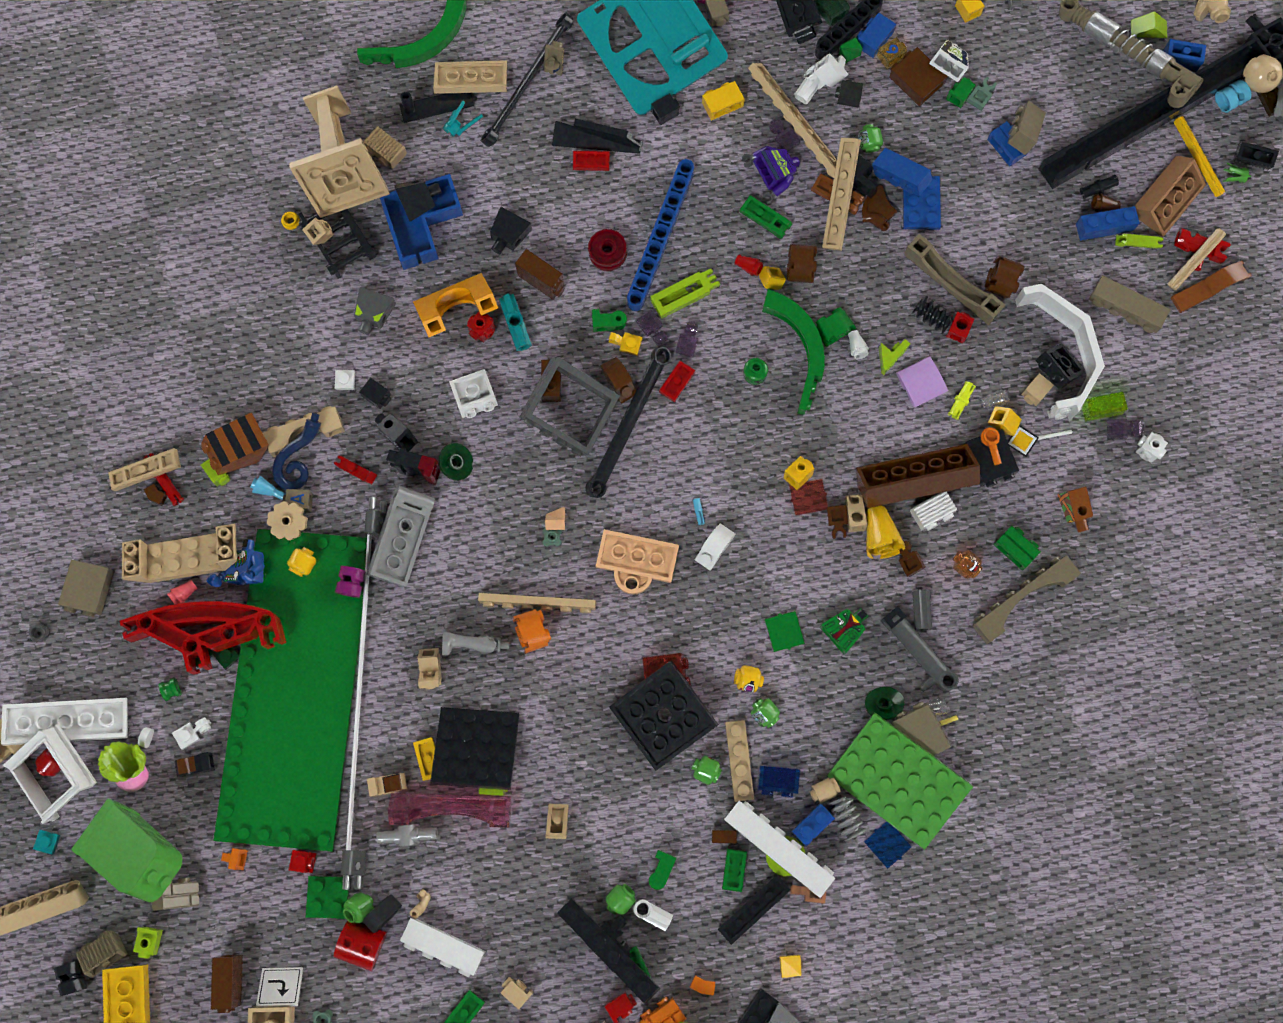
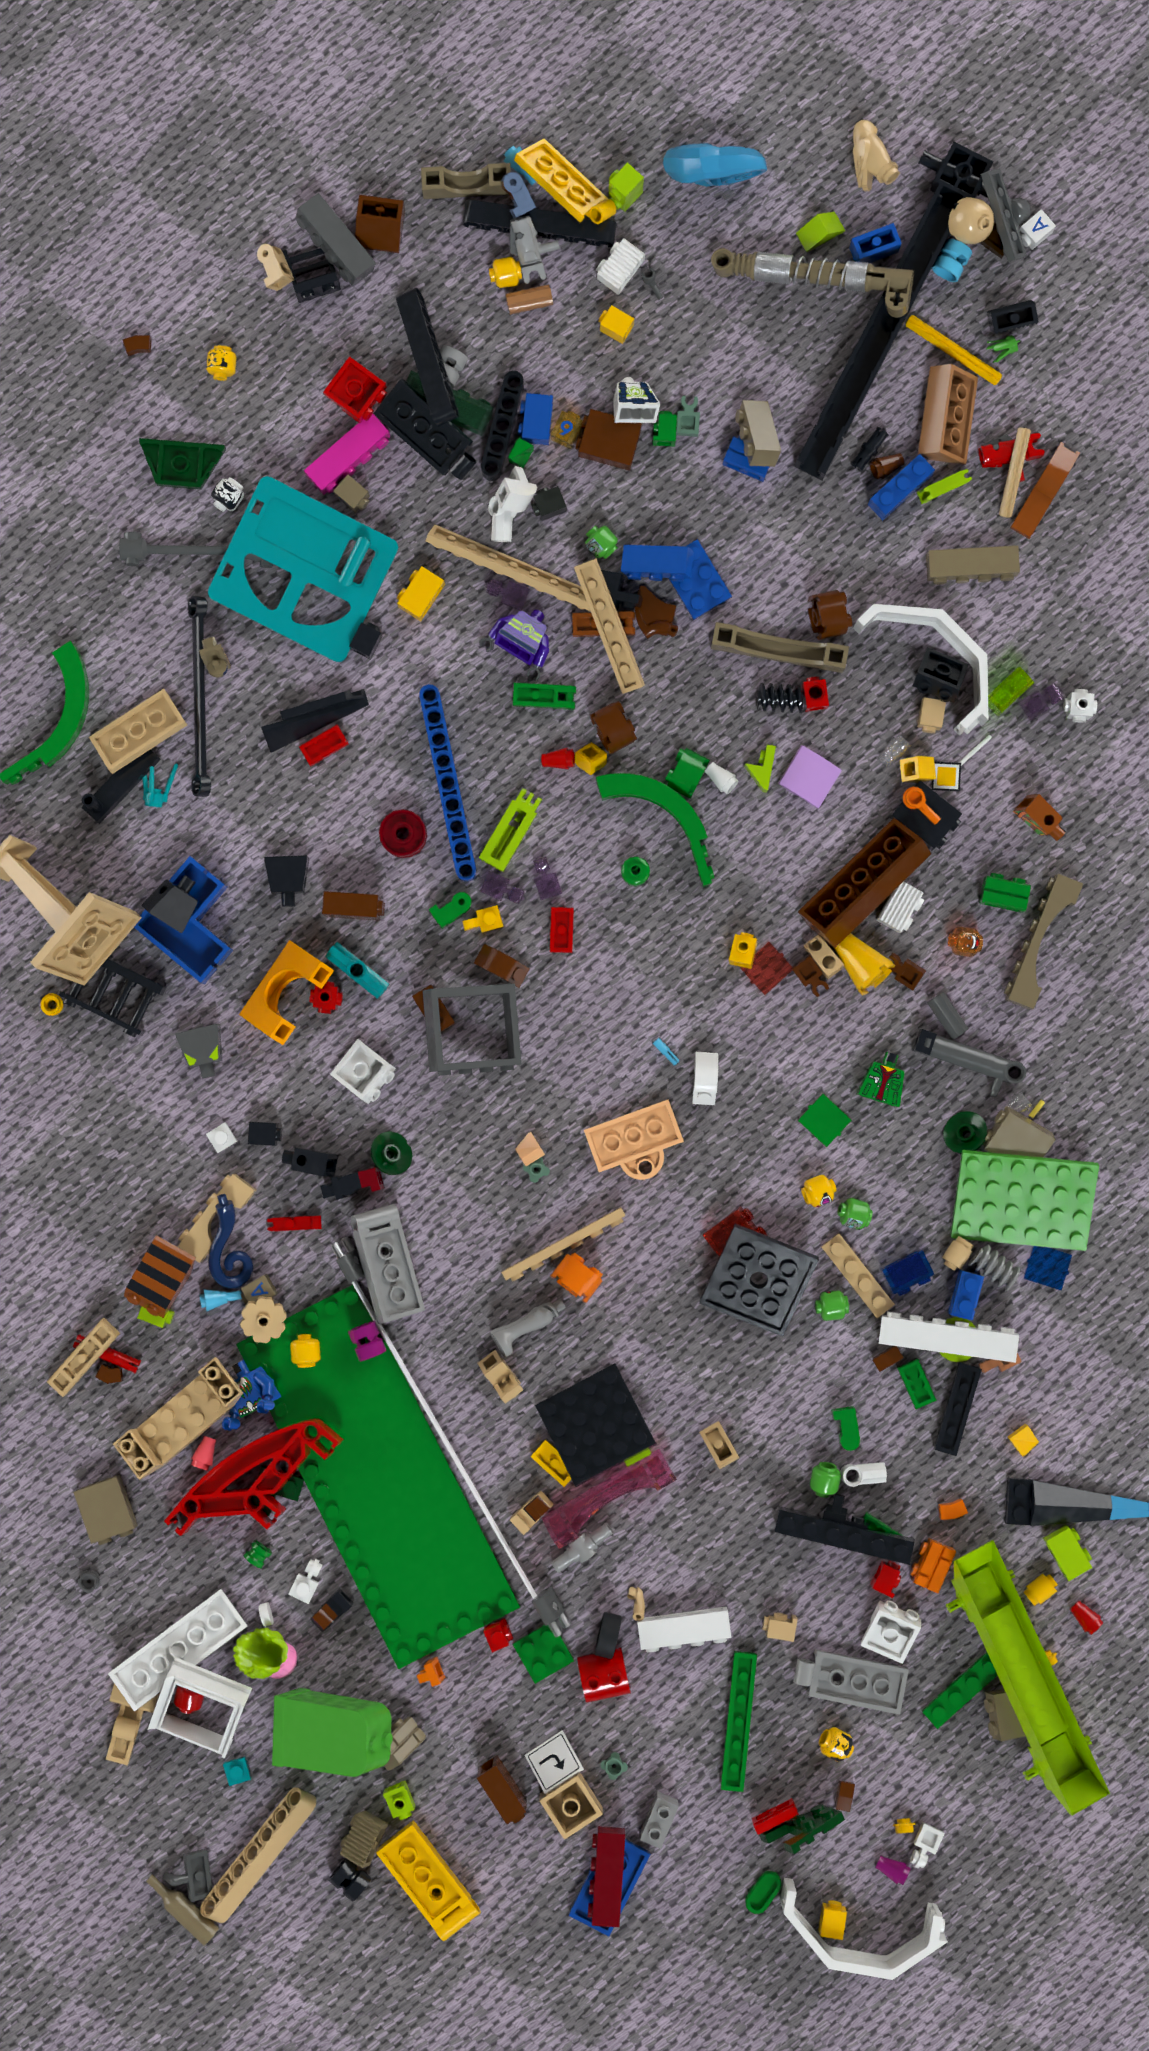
camera: 30 degrees left, 10 degrees up
tan brick [302,218,334,245] -> none
bright green head [343,892,374,923] -> none
tan brick [363,126,407,169] -> none
black piece [585,347,671,498] -> none
neon yellow pin [948,381,976,420] -> none

